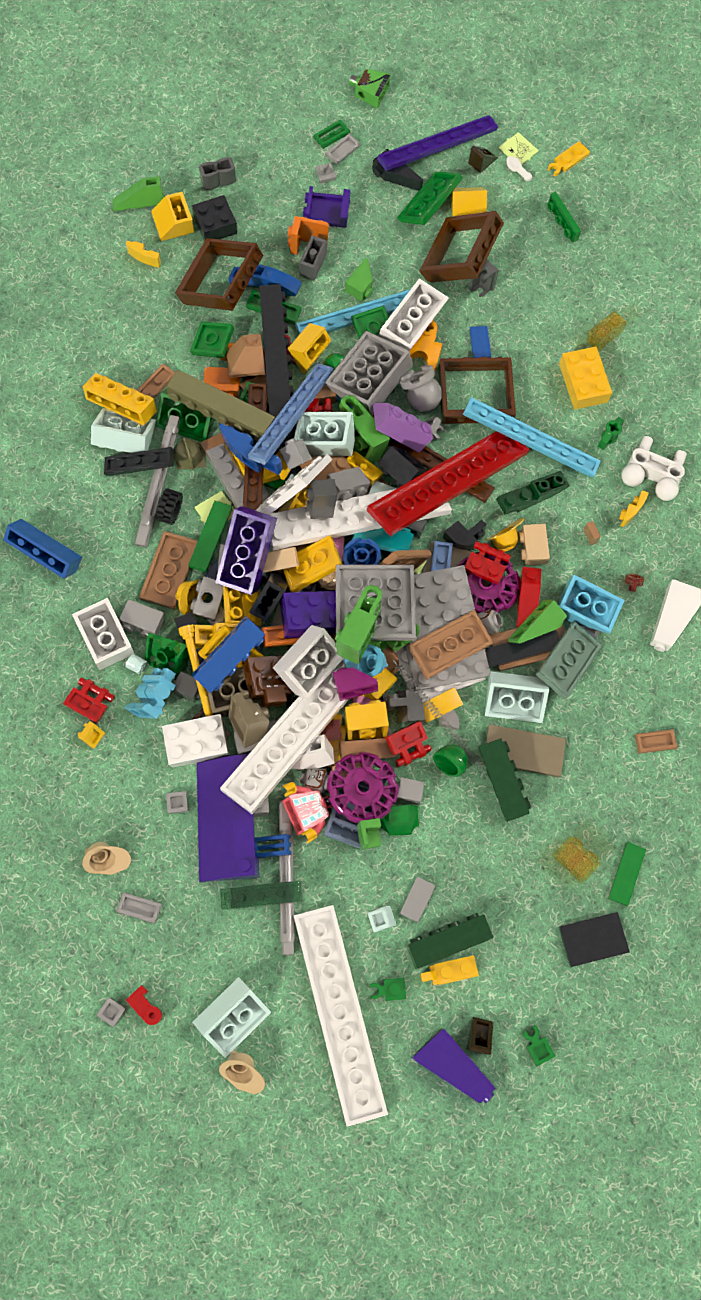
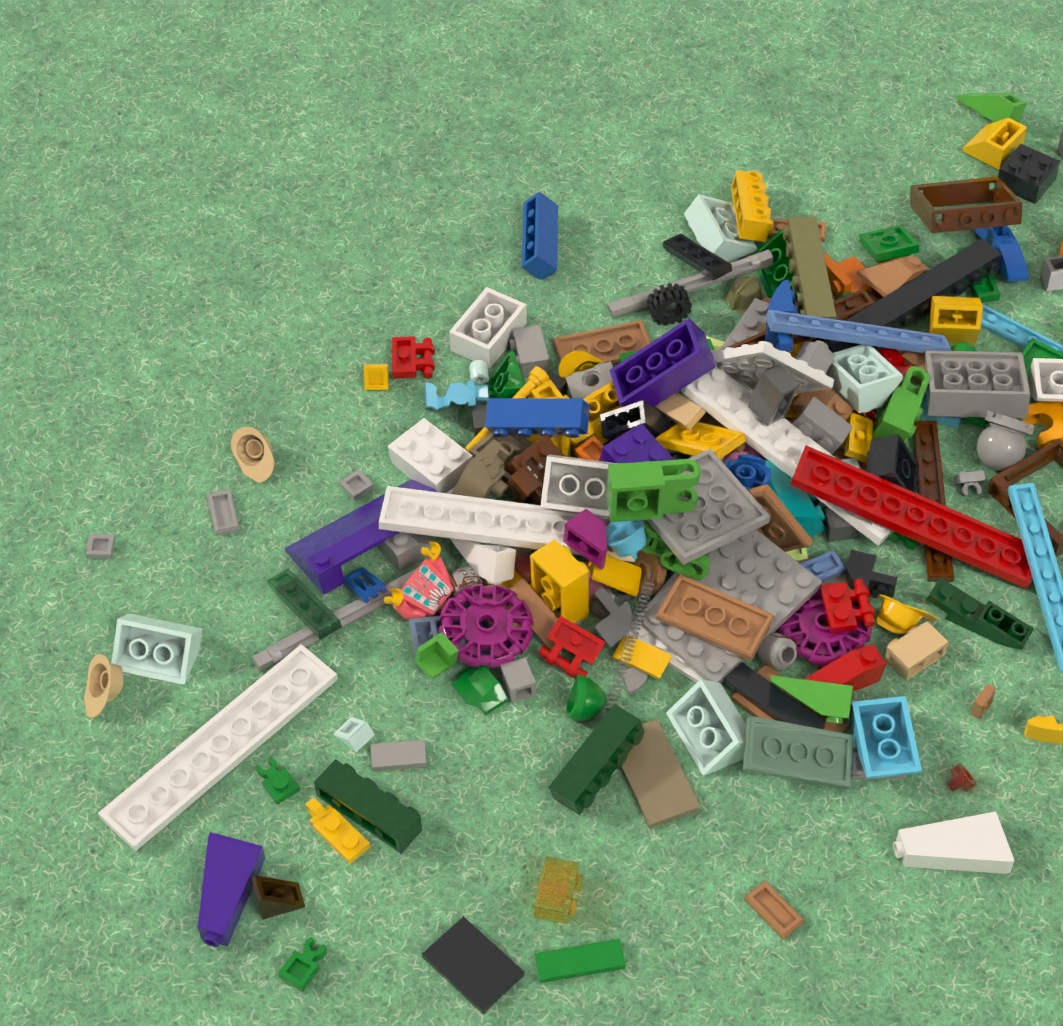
camera: 65 degrees right, 20 degrees down
yellow slope [126,241,161,268] -> none
red leg [126,985,163,1025] -> none
medium lavender slope [373,403,433,452] -> none

